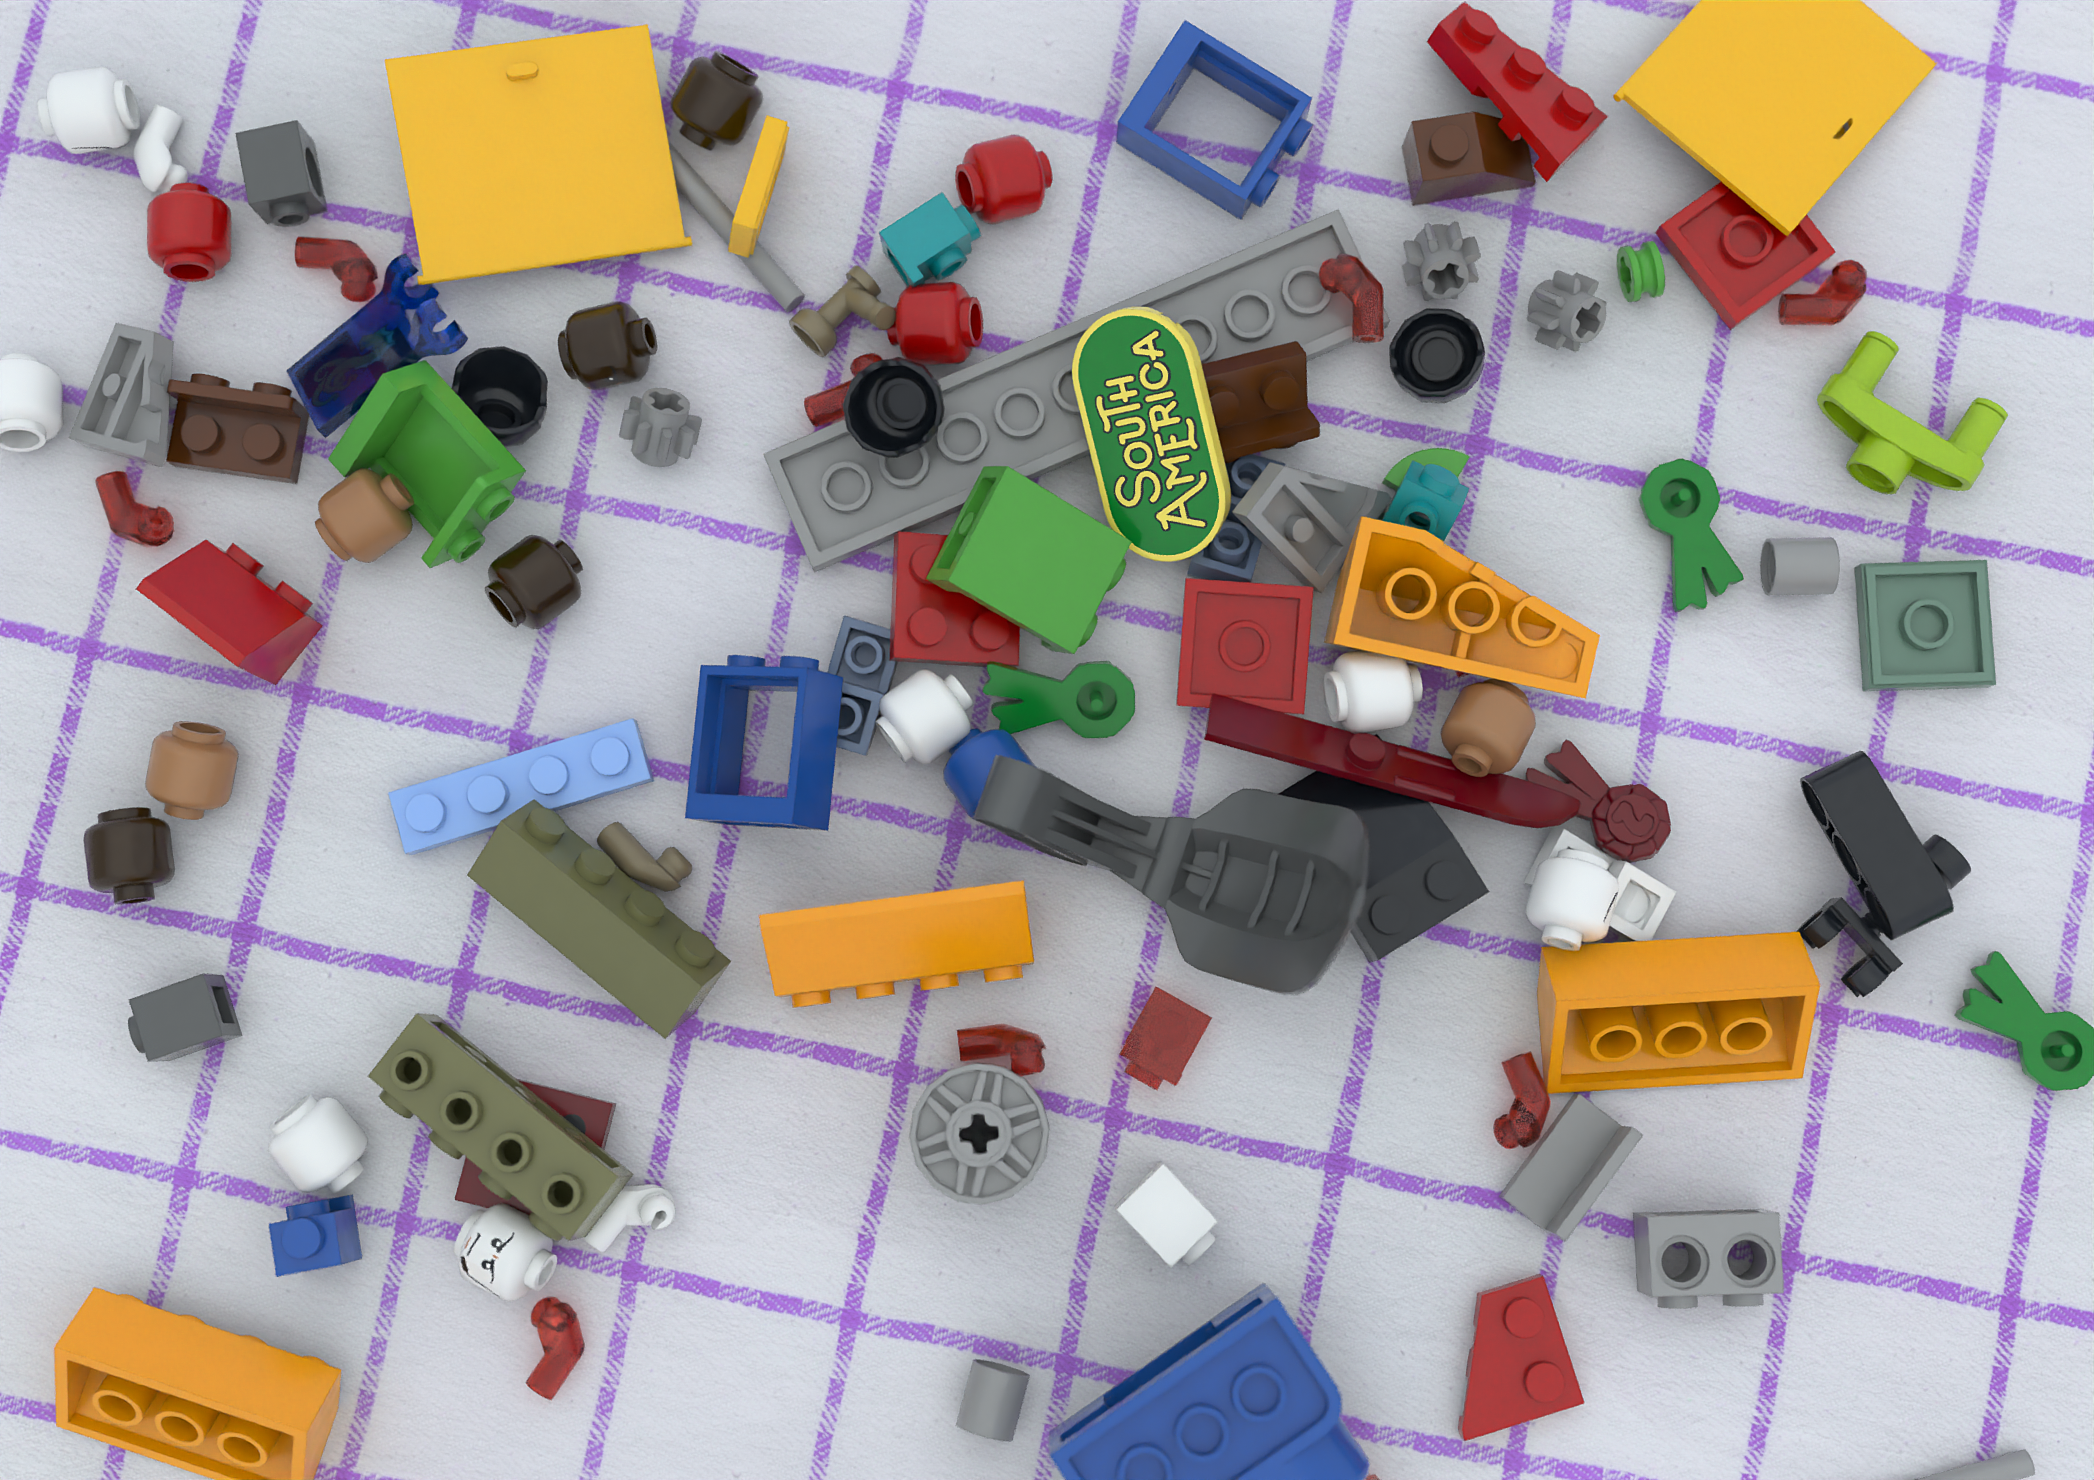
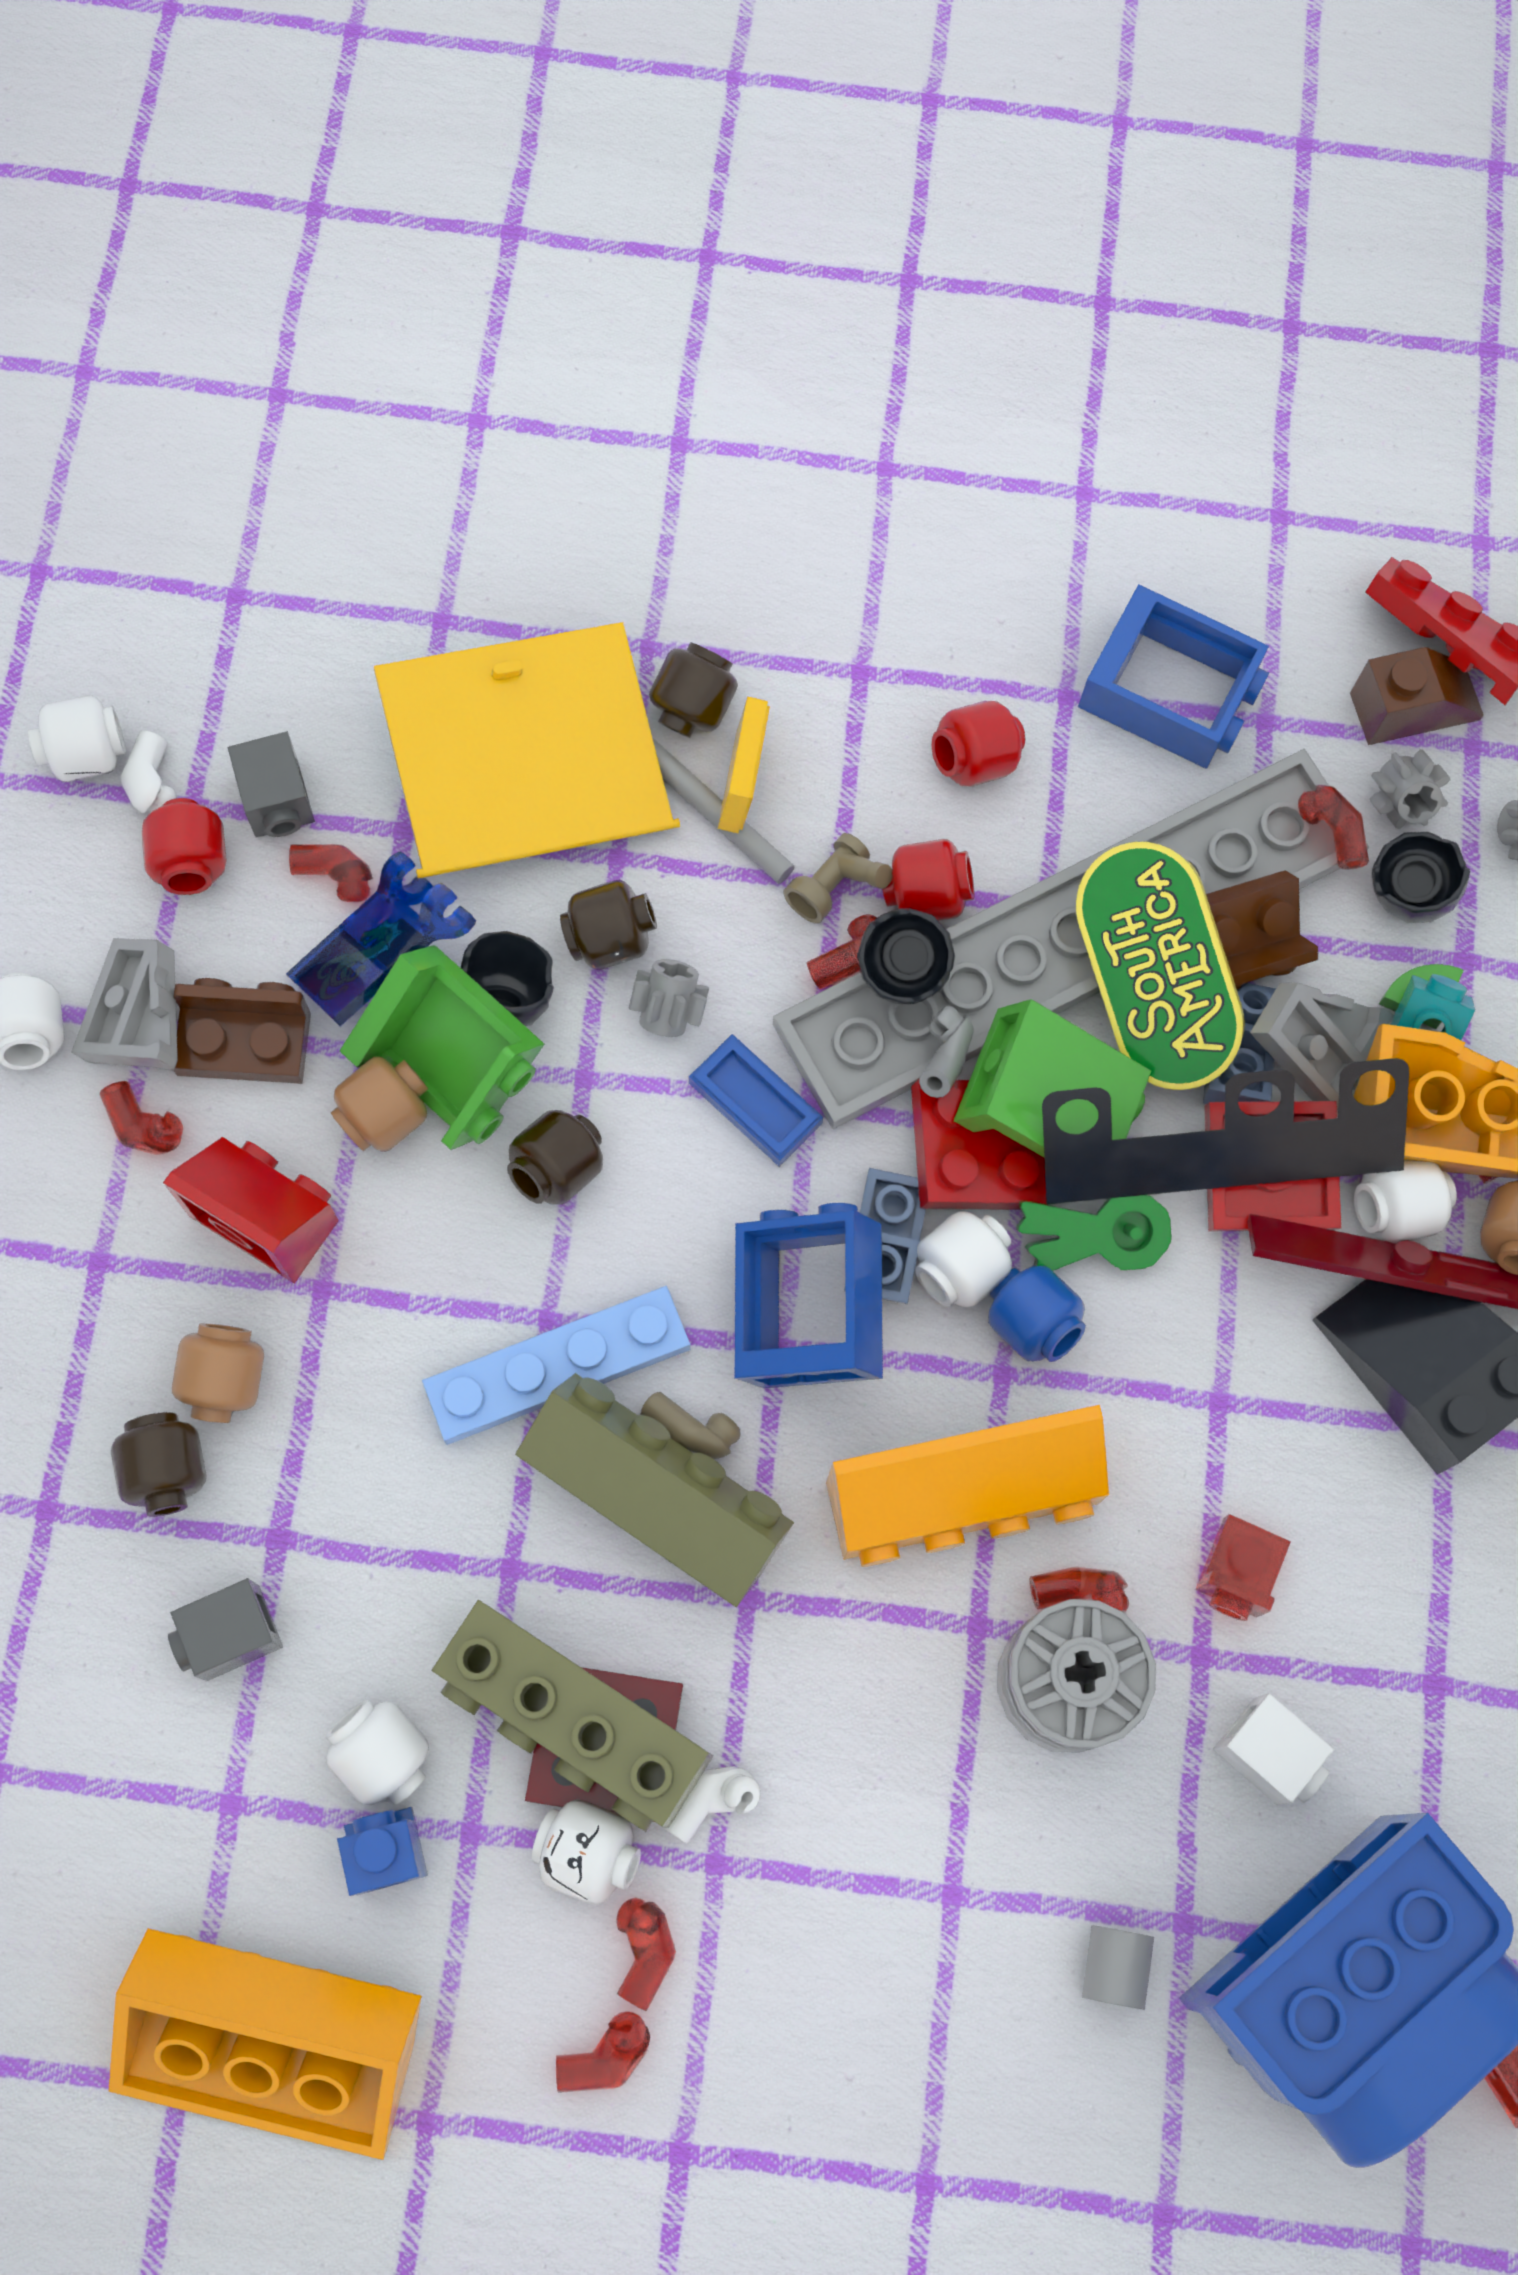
camera: 10 degrees left, 10 degrees down
teal brick [879,192,981,287] -> none
dark grey piece [973,755,1369,995] -> none
none -> clear red arm [556,2011,650,2093]
none -> blue tile [688,1034,823,1167]
none -> light grey arm [919,1006,974,1098]
none -> black piece [1042,1058,1409,1204]

